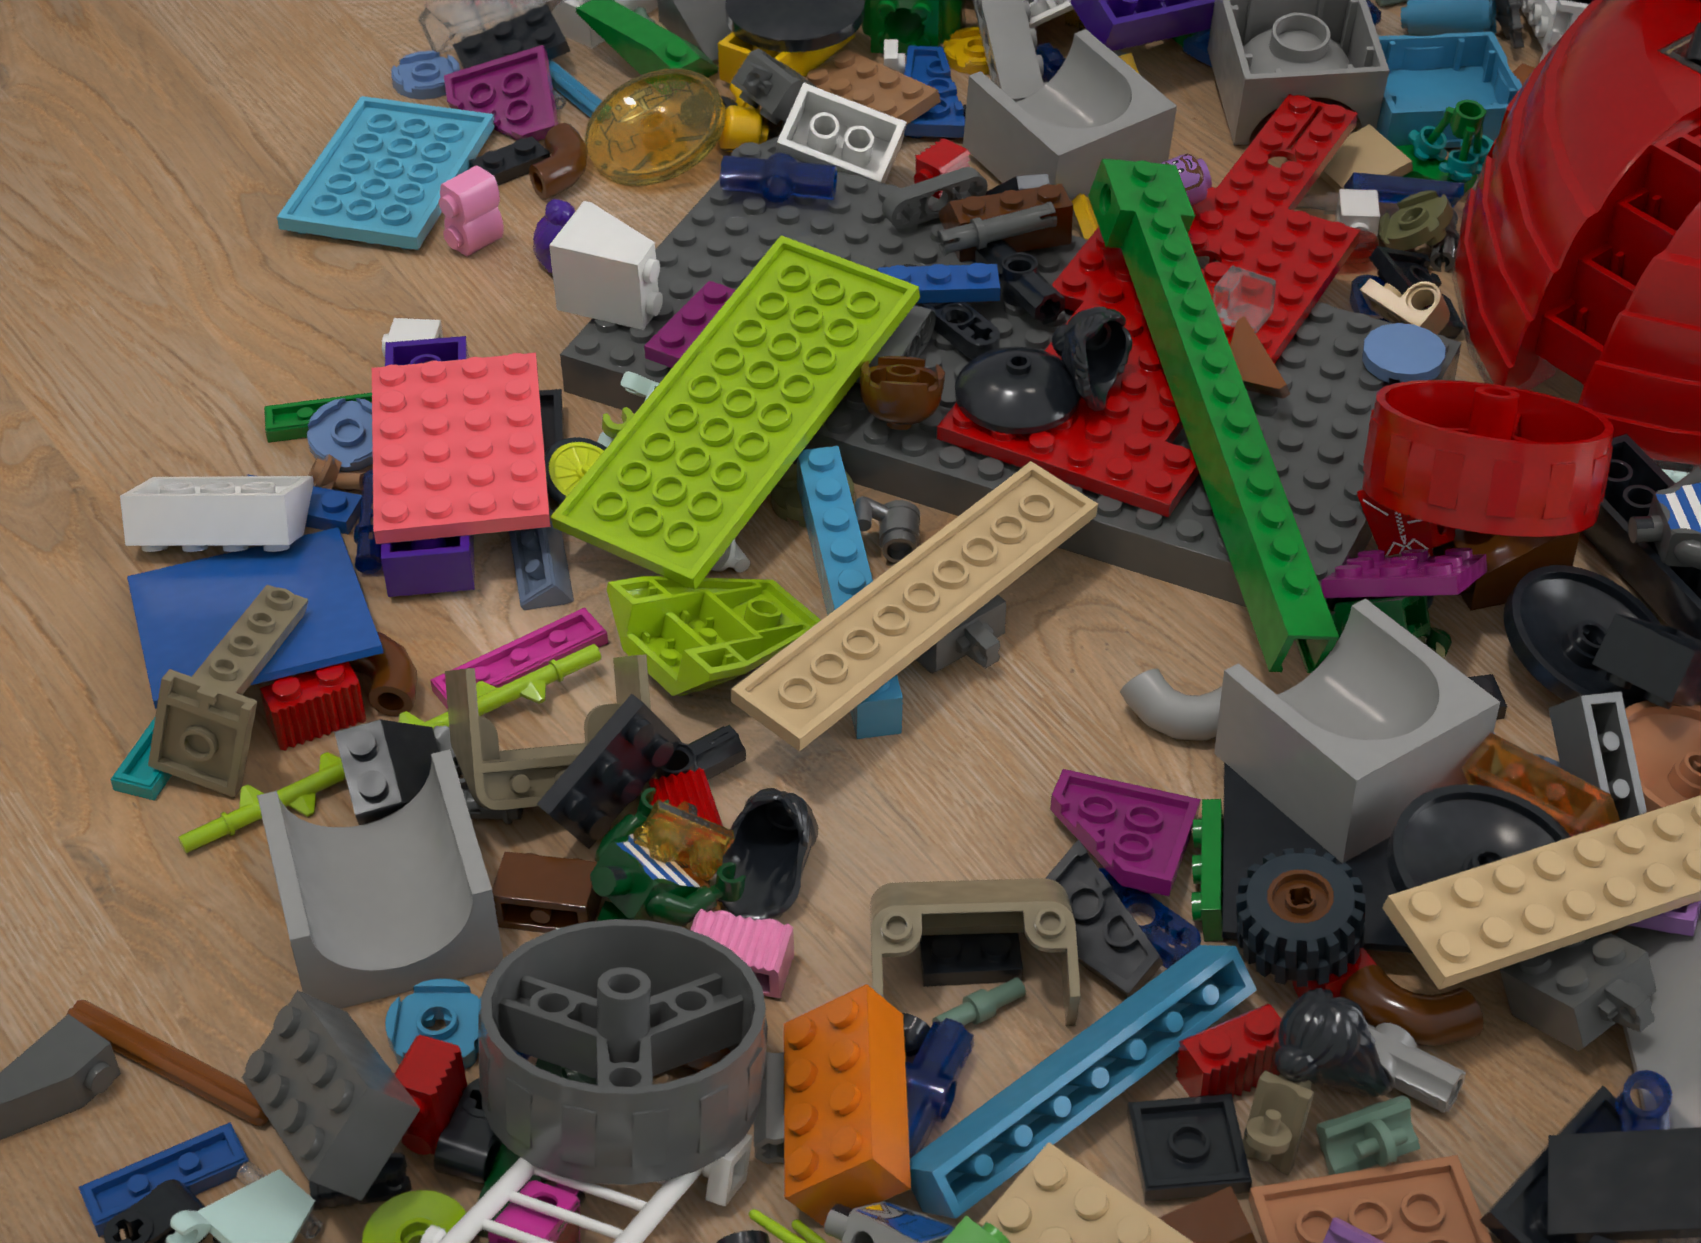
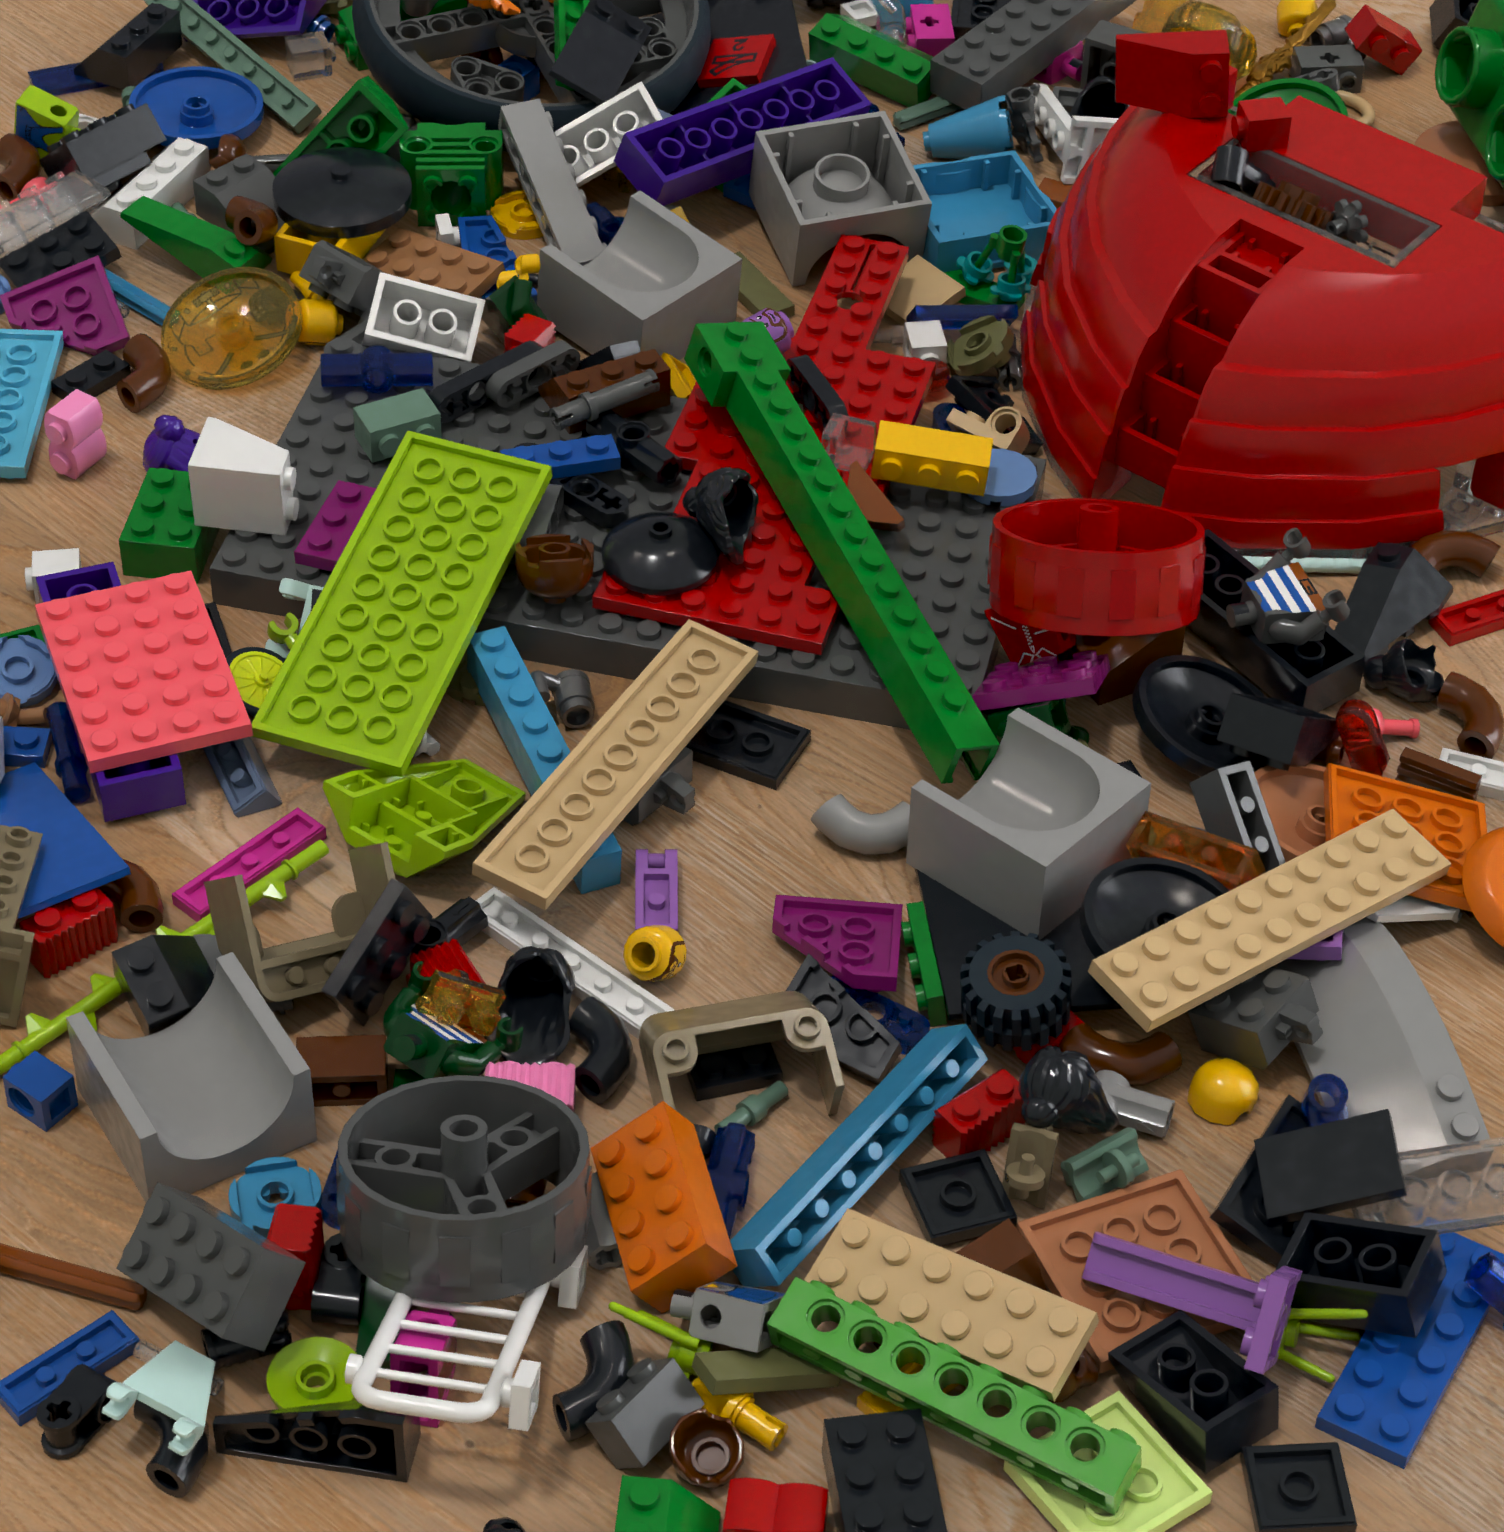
camera: 15 degrees left, 0 degrees up
none -> blue brick [2,1051,78,1132]
none -> green brick [119,467,220,583]
none -> reddish brown cylinder [225,195,278,245]
none -> sand green brick [353,388,442,463]
none -> black beam [429,341,543,423]
none -> white tile [476,887,675,1039]
none -> dark green torso [481,254,548,344]
none -> black cylinder [569,996,633,1104]
none -> yellow head [623,925,687,982]
none -> medium lavender plate [635,849,678,931]
none -> black tile [685,700,811,790]
none -> olive tile [734,251,795,317]
none -> black beam [786,355,849,435]
none -> yellow brick [871,420,993,496]
none -> yellow hair [1187,1058,1259,1125]

